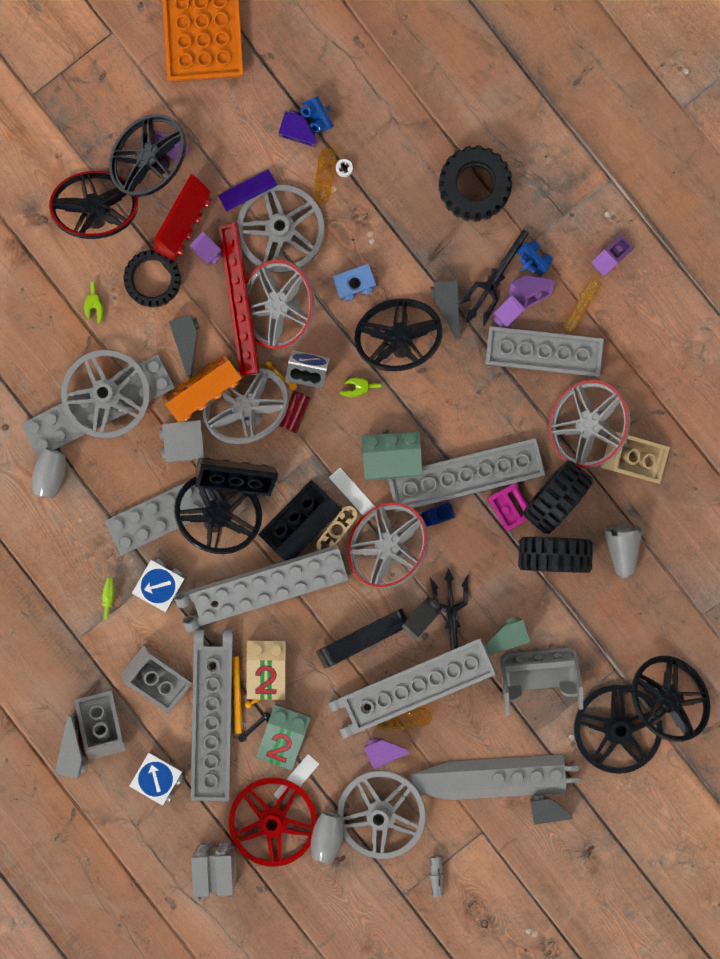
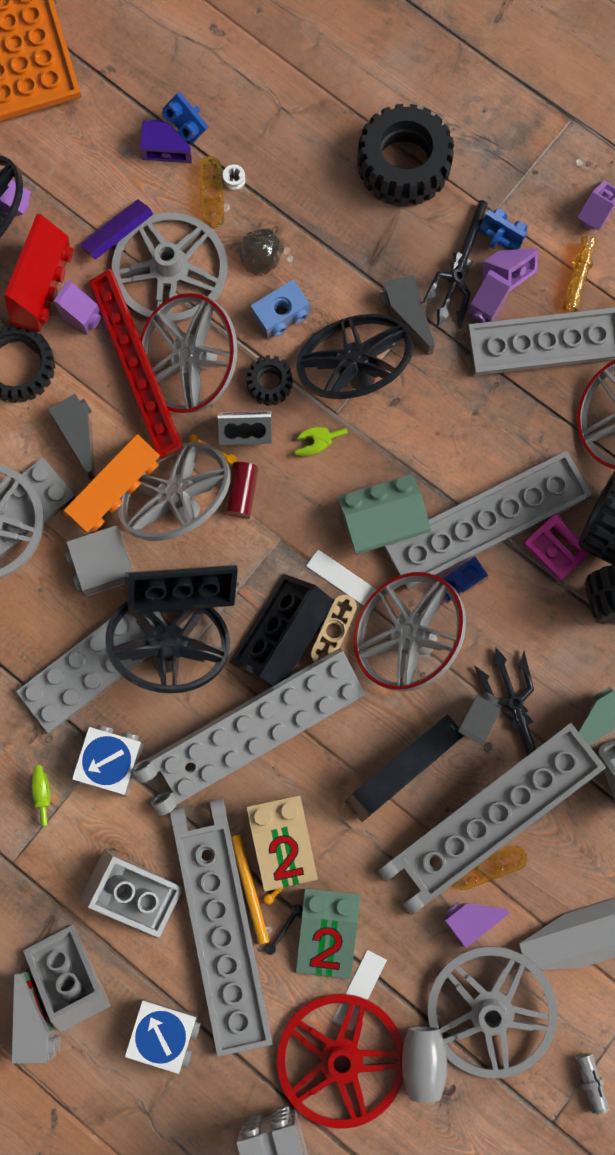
camera: 15 degrees left, 10 degrees down
none -> clear smoke hair [239,228,284,275]
none -> black tyre [246,355,293,406]

